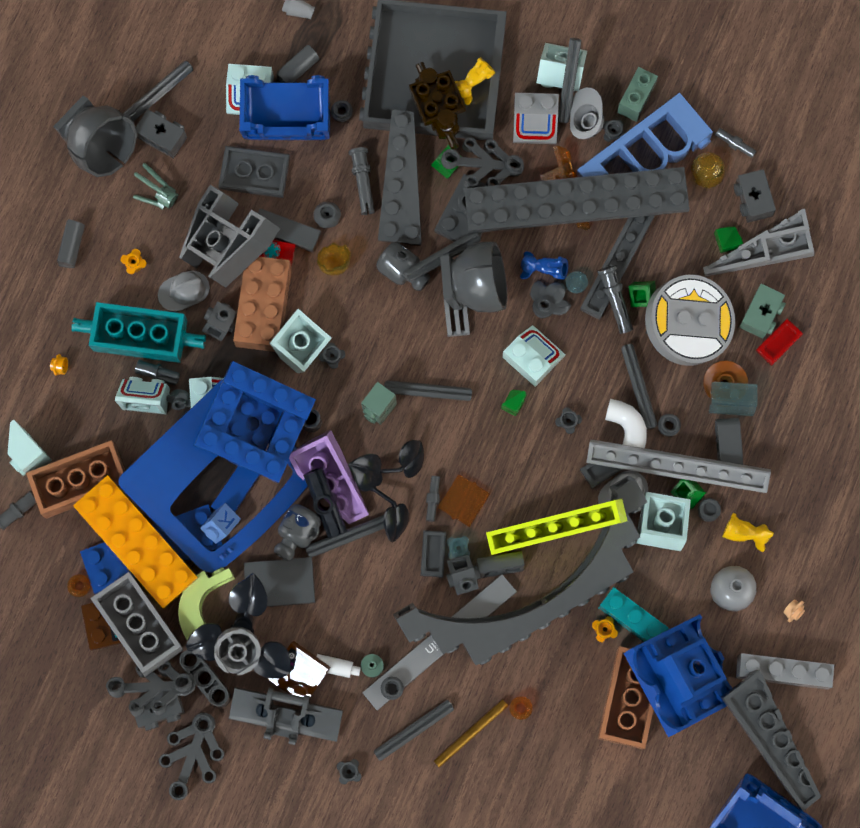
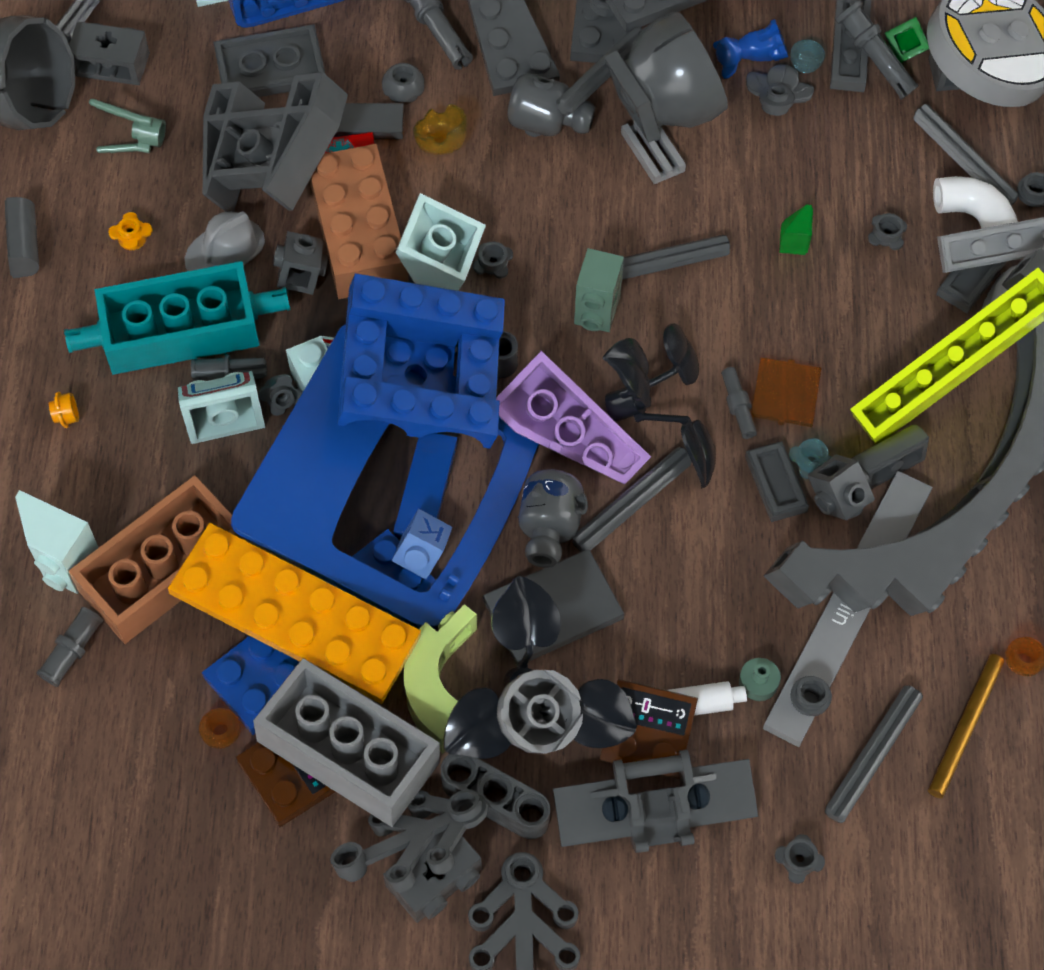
camera: 25 degrees left, 15 degrees down
black piece [303,467,347,538] -> none
light aqua slope [503,325,566,387] -> none

